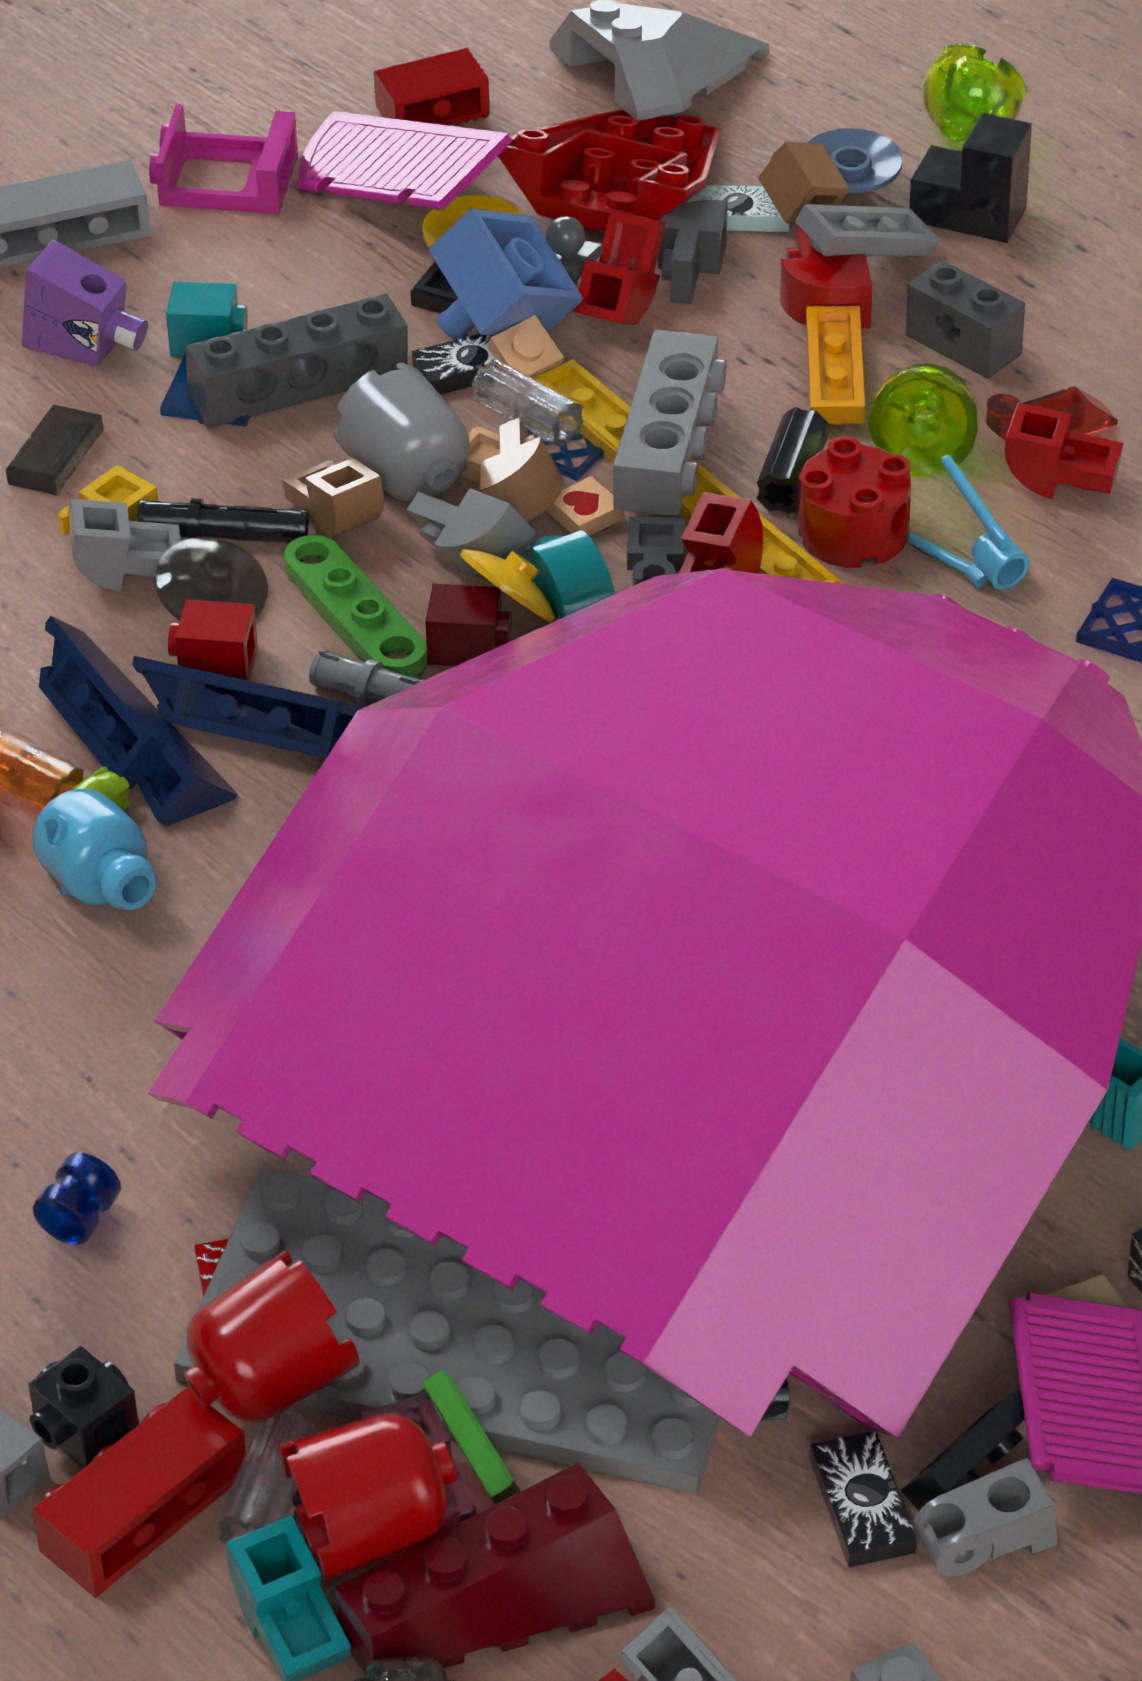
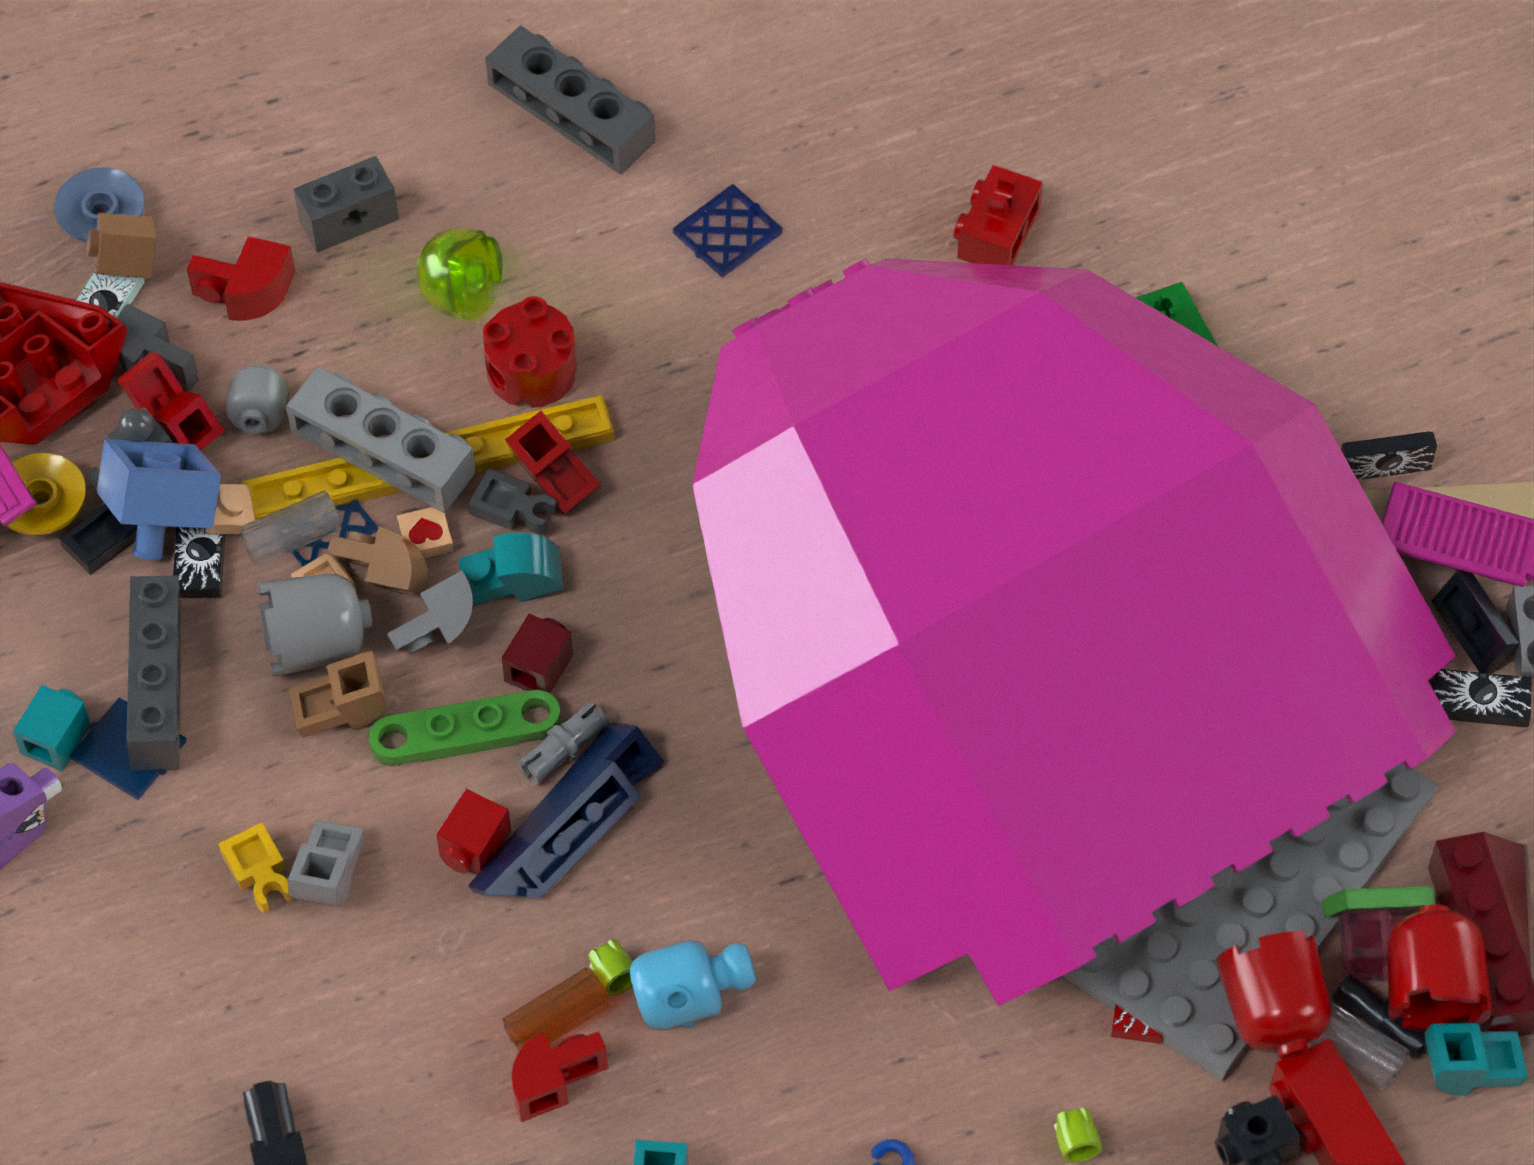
camera: 70 degrees left, 15 degrees up
clear smoke tile [6,405,104,495] -> none
clear blue wheel [32,1153,122,1245] -> none
dark blue wedge [39,616,238,826] -> none
black pin [138,498,309,543] -> none
clear smoke dish [155,537,268,620] -> none
yellow dish [459,549,556,623] -> none
black axle [756,407,828,514] -> none
light grey plate [795,204,940,258] -> none
light orange plate [806,306,865,425] -> none
medium azure plant [908,455,1030,590] -> none
black brick [910,113,1032,243] -> none
clear neon green cylinder [923,44,1027,142] -> none
clear red piece [986,386,1118,440] -> none
red brick [1004,403,1124,499] -> none
none -> light grey head [226,365,289,434]
none -> lime hose [1054,1107,1102,1163]

